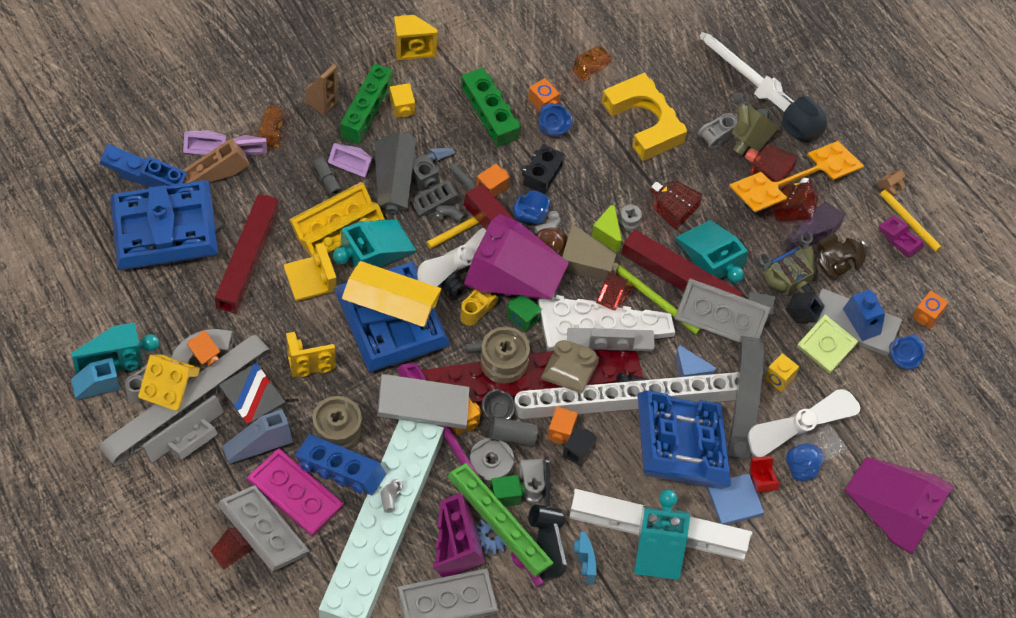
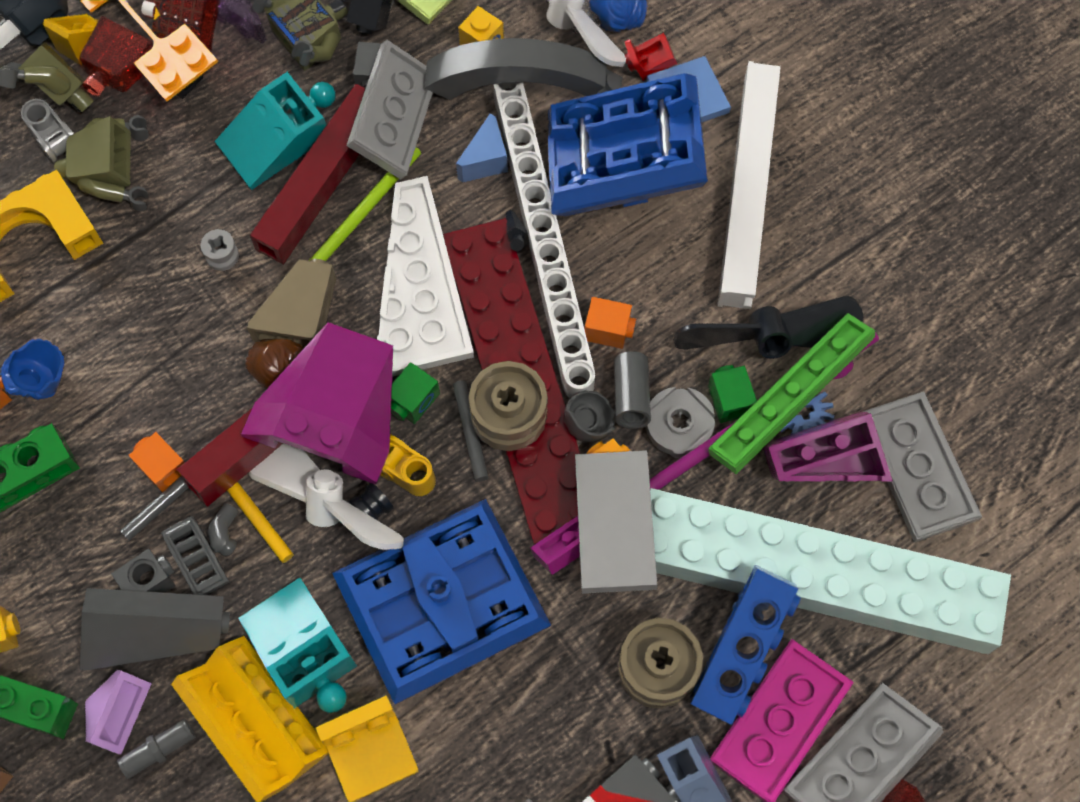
camera: 90 degrees left, 10 degrees up
yellow bracket [286,332,336,377] -> none
yellow slope [342,261,442,328] -> none
light grey arm [381,479,403,513] -> none
sand blue bar [428,148,456,162] -> none
blue hair [513,191,550,224] -> none
light grey piece [519,459,545,503] -> none
black brick [522,144,565,194] -> none
light grey arm [534,211,561,234] -> none
dark tan slope [541,340,599,394] -> none
black brick [562,427,597,467] -> none
light grey bracket [567,328,654,351] -> none
dark azure slope [574,532,596,584] -> none
lime slope [592,205,622,252] -> none
clear red slope [596,272,634,311] -> none
teal slope [634,490,690,580] -> none
clear red torso [650,180,703,230] -> none
none -> yellow slope [43,14,111,65]
none -> olive torso [54,115,149,211]

